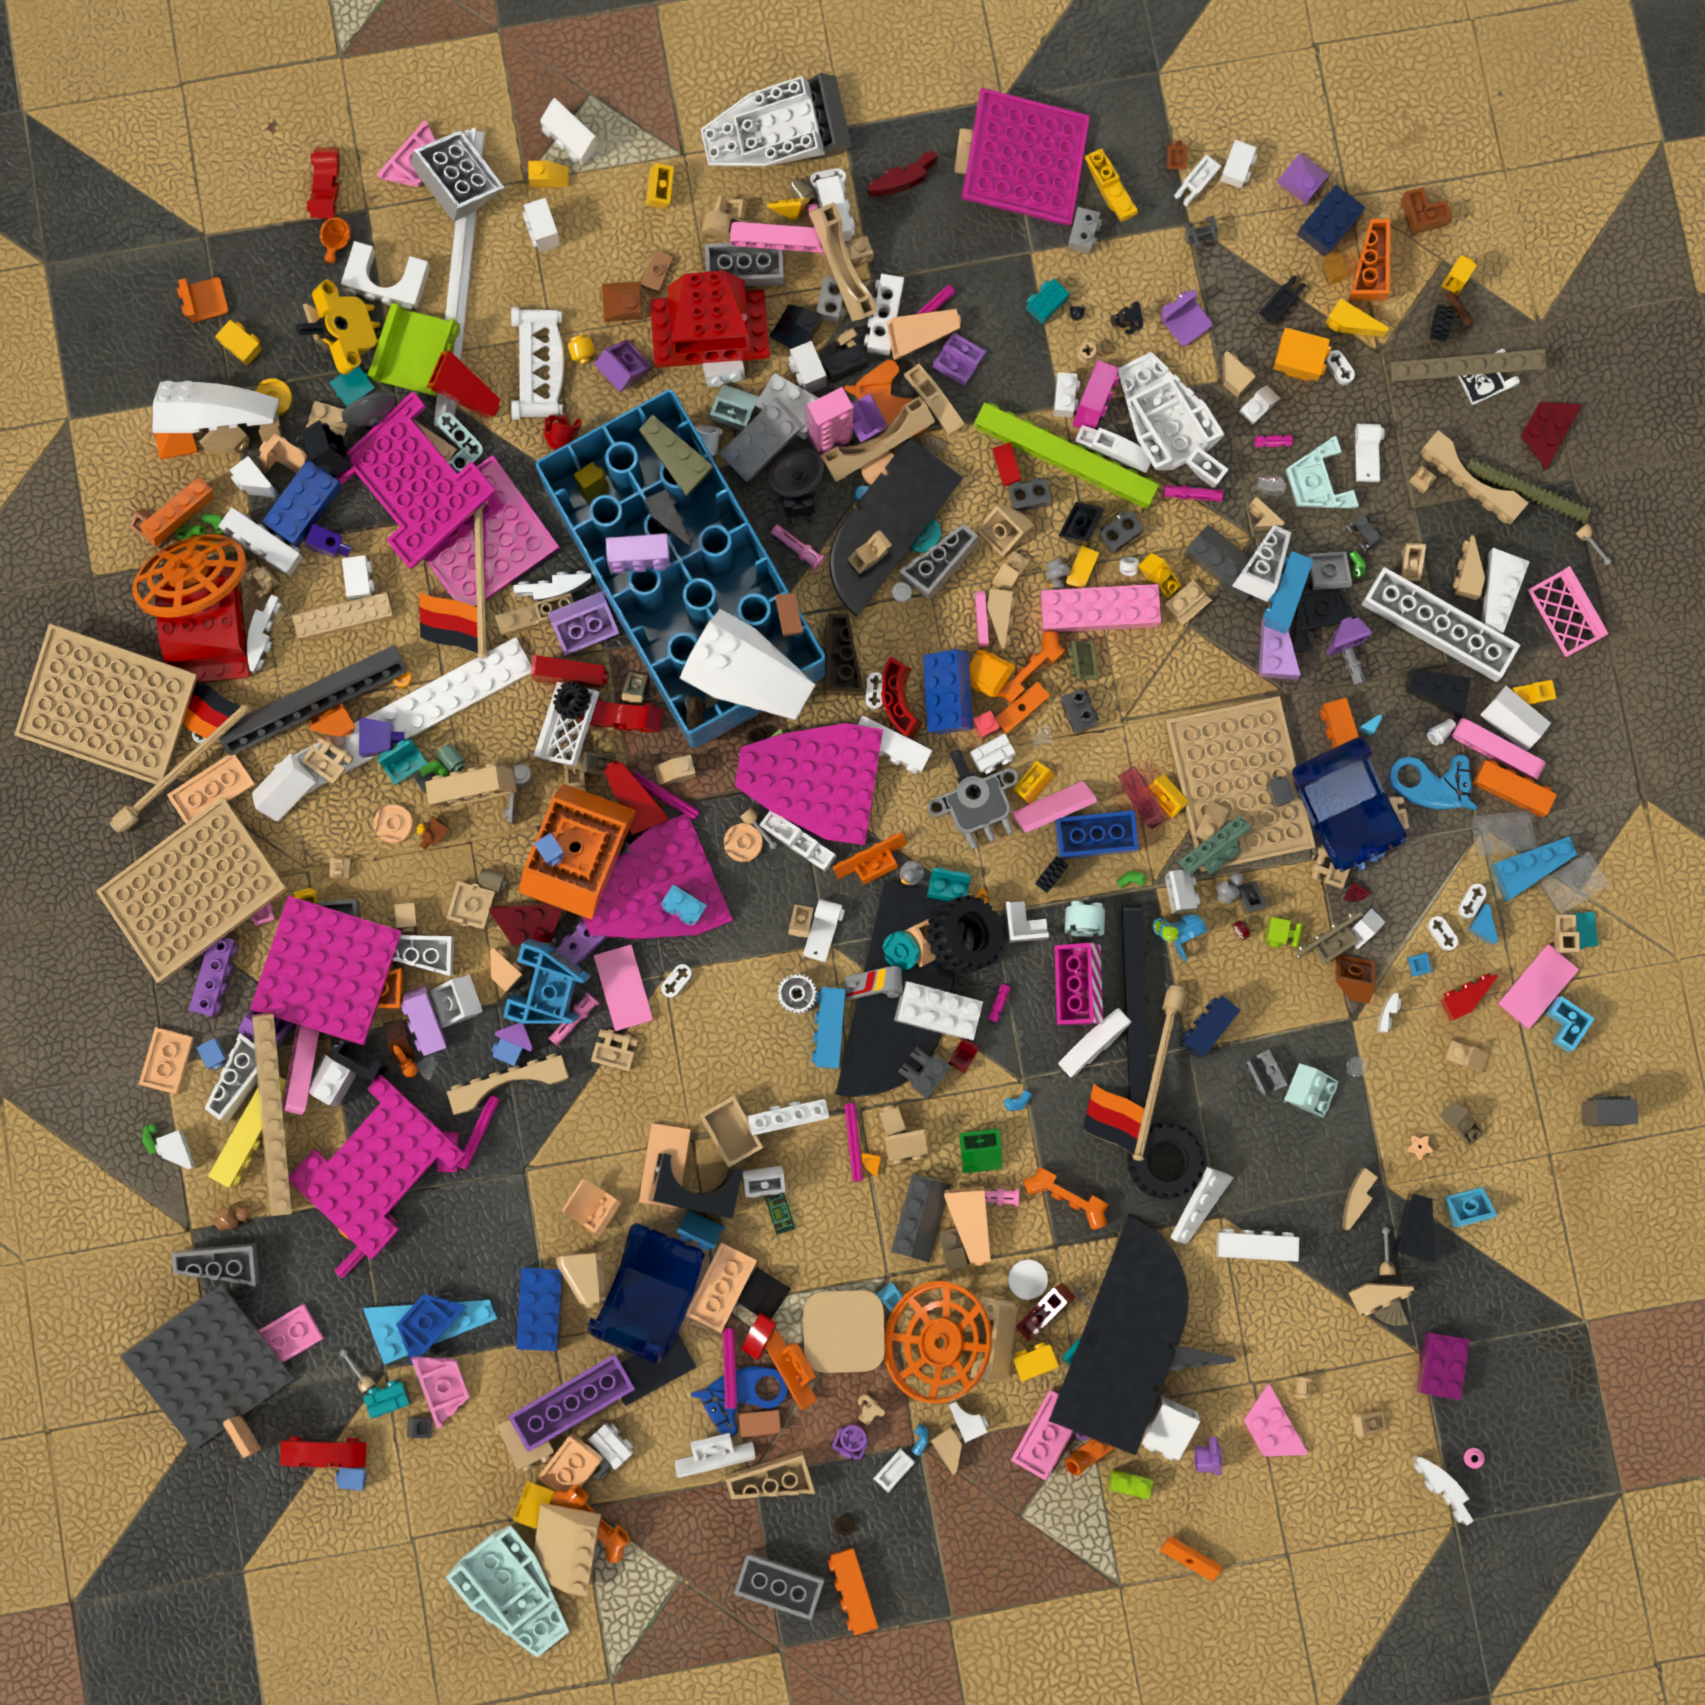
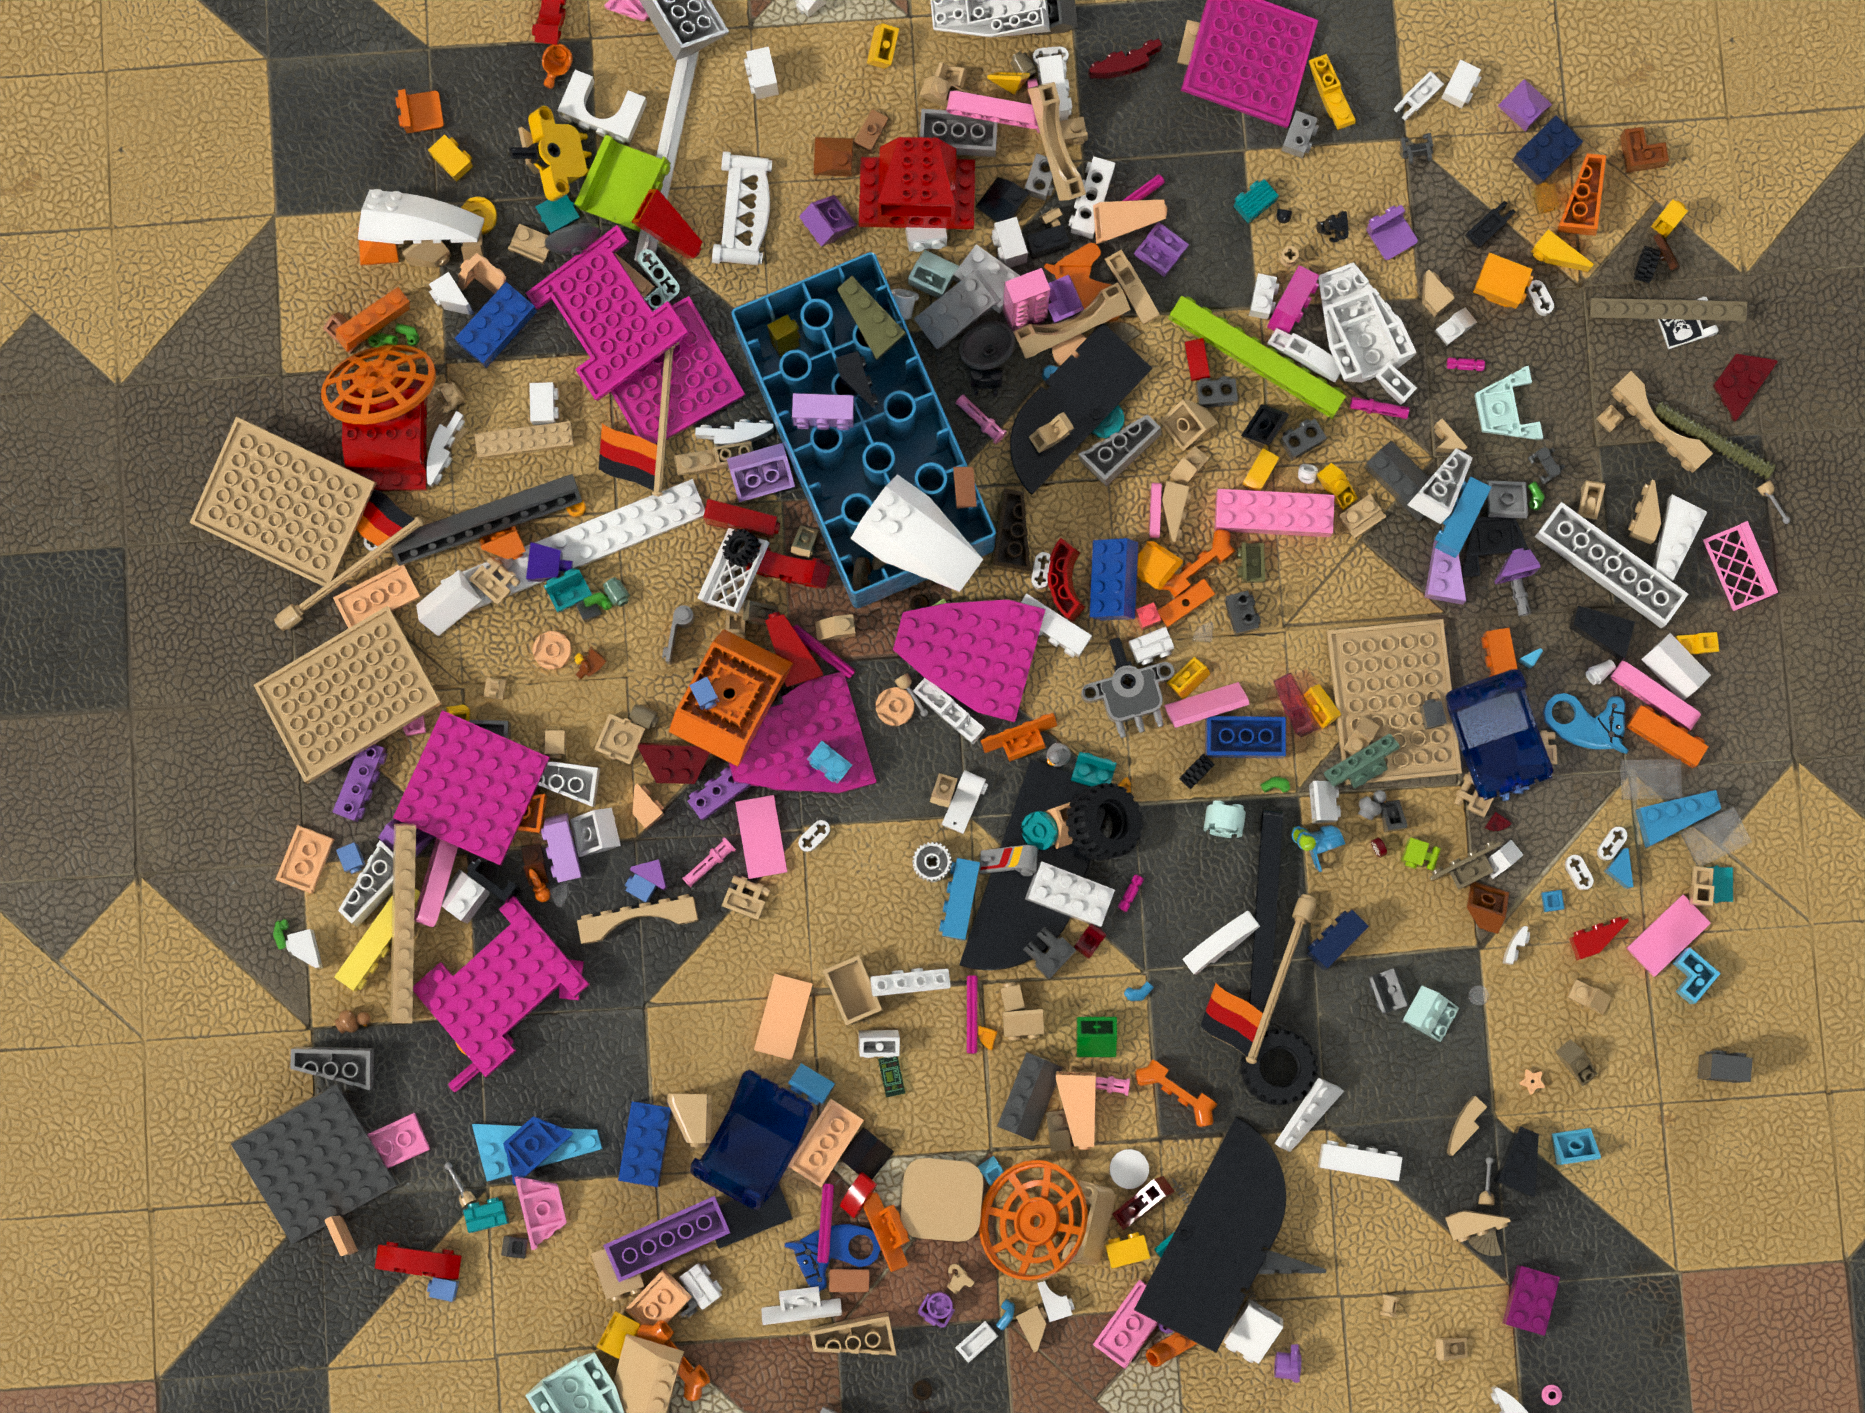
camera: 10 degrees right, 0 degrees up
white wedge [218,507,303,577] -> none
black container [301,420,352,478] -> none
dark purple torso [306,524,352,558] -> none
tan brick [425,763,517,808] -> none
dark pink axle [457,1095,500,1170] -> none
dark azure wedge [503,938,591,1023] -> none
yellow slope [528,160,569,187] -> none
red helmet [543,414,582,451] -> none
light nougat bracket [562,1179,621,1237] -> none
yellow head [568,334,595,364] -> none
black piece [648,1153,743,1219] -> none
white tile [892,582,912,602] -> none
white panel [1005,901,1049,943] -> none
light grey animal [1046,558,1070,590] -> none
dark pink brick [1055,943,1103,1026] -> none
lime brick [1108,1469,1153,1500] -> none
dark orange bracket [1166,140,1187,169] -> none
bright pink wing [1243,1384,1308,1456] -> none
clear brick [1256,475,1286,497] -> none
white door [1355,424,1385,482] -> none

